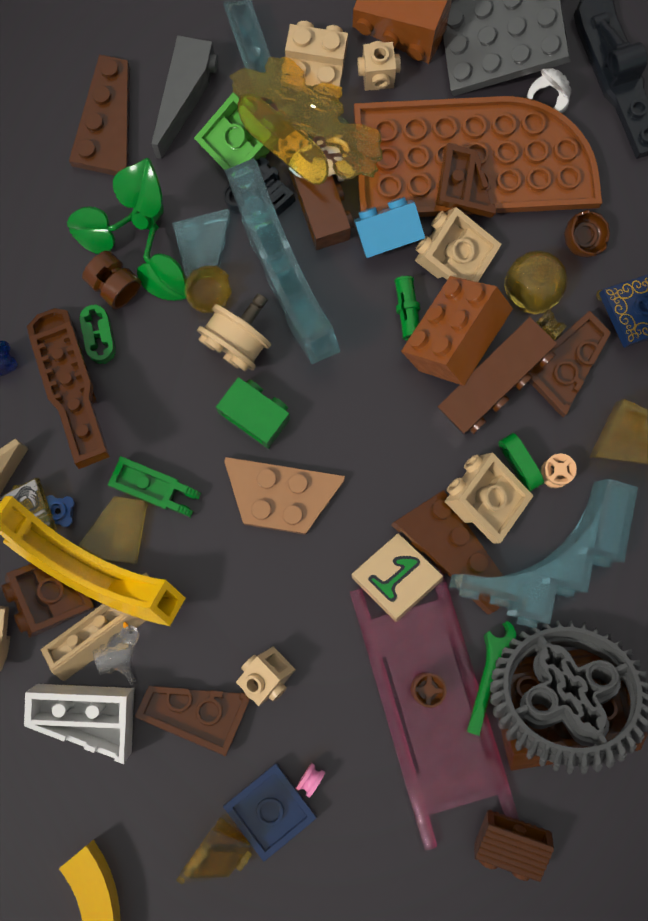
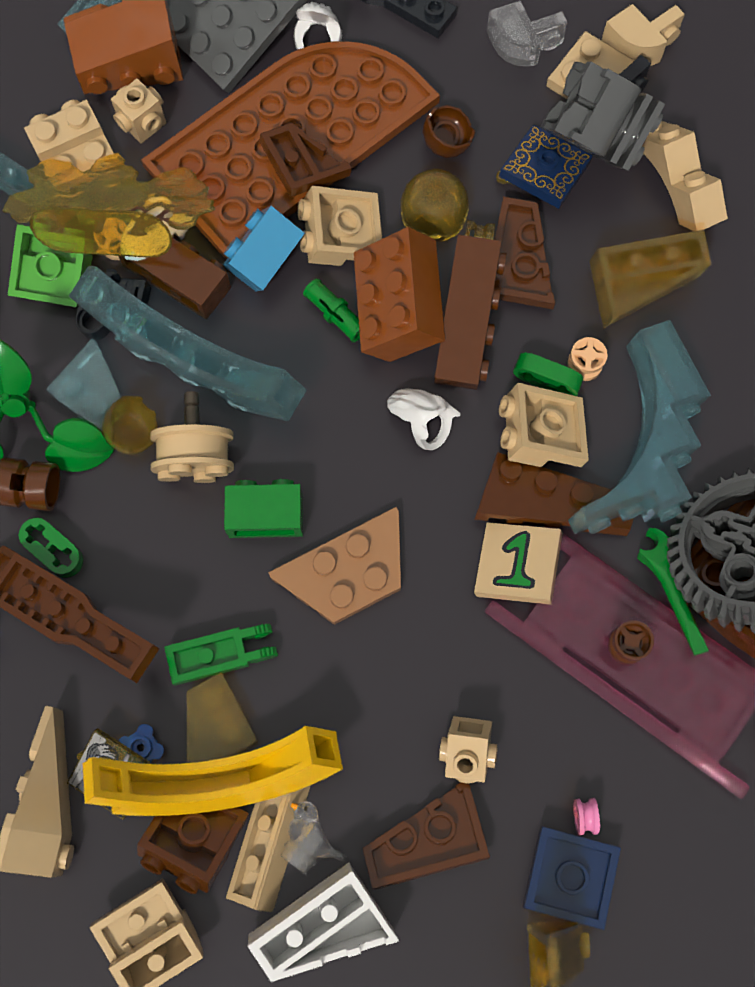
camera: 35 degrees left, 5 degrees down
none -> white piece [387,388,461,451]

